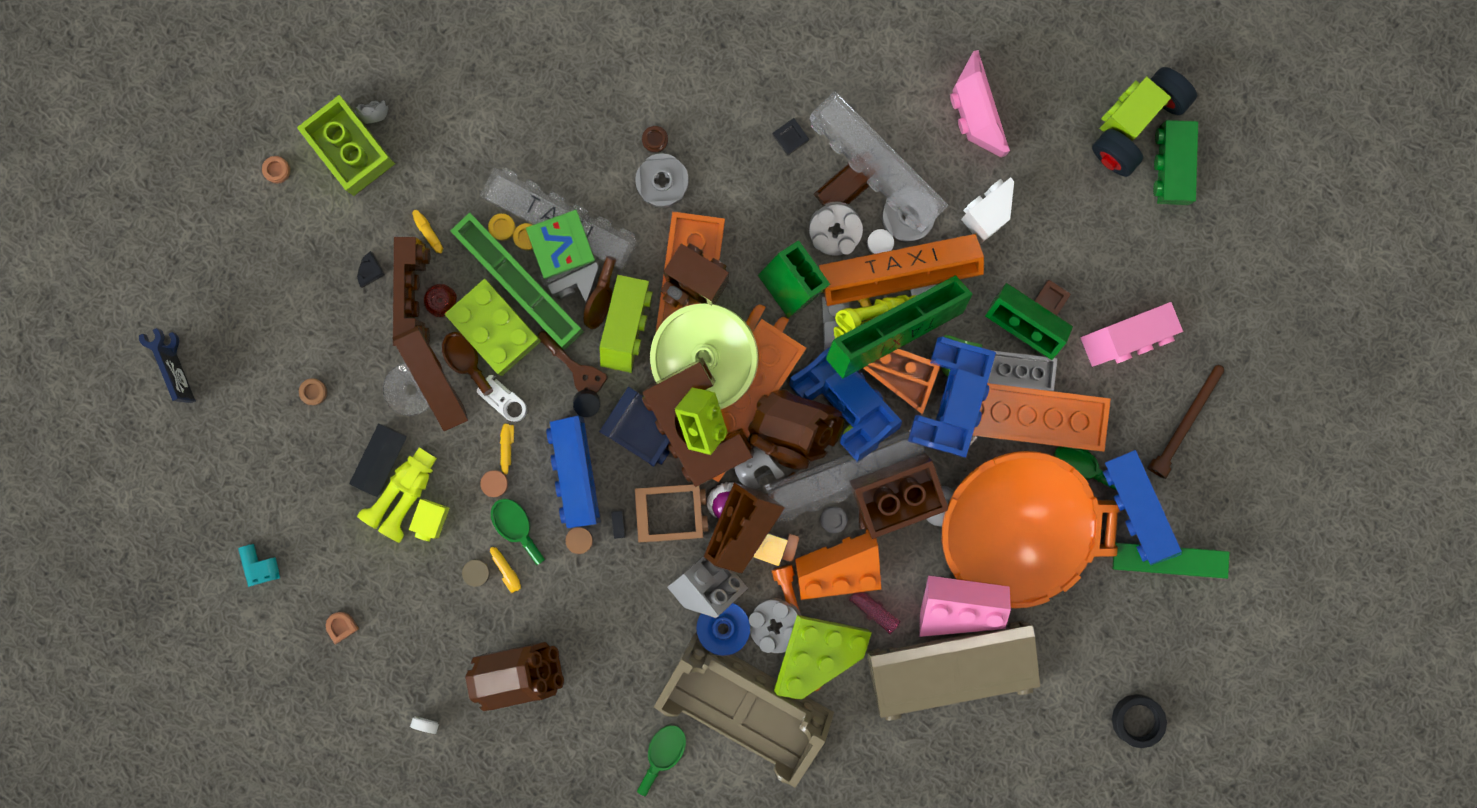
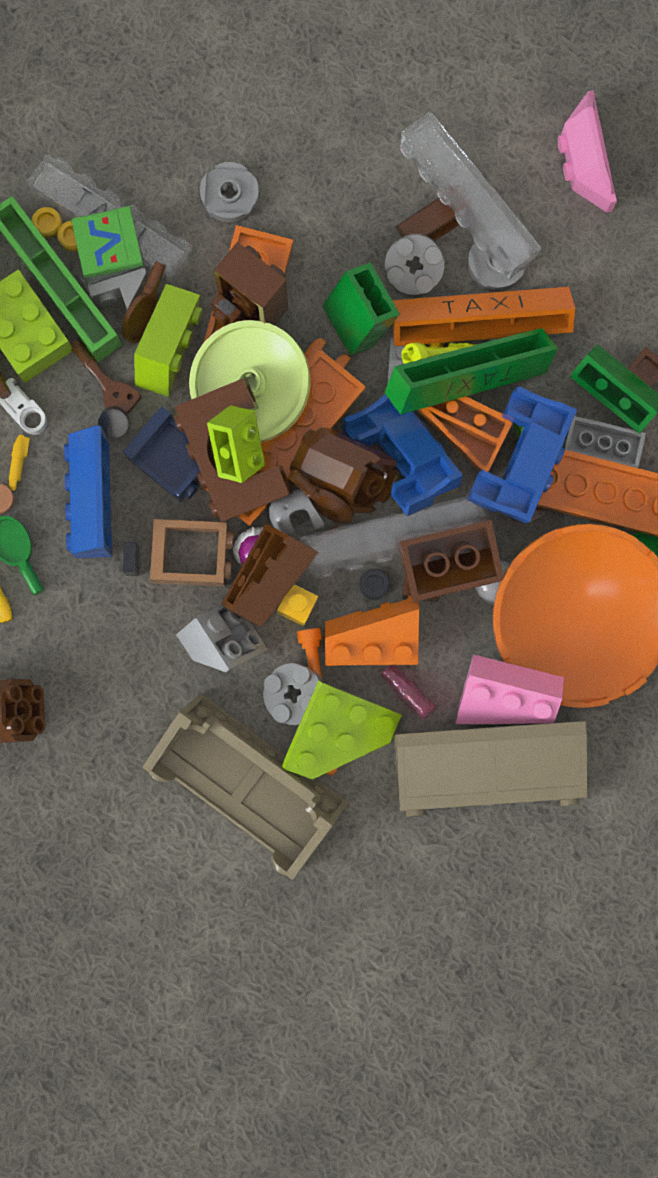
camera: 10 degrees right, 5 degrees down
medium nougat tile [566,527,593,554] -> none
green piece [637,725,686,797] -> none
reddish brown plate [642,126,668,153] -> none
blue dish [697,603,750,656] -> none
black tile [772,118,809,156] -> none
nougat tile [782,533,799,562] -> none
white tile [867,229,894,254] -> none
white slope [961,177,1014,244] -> none

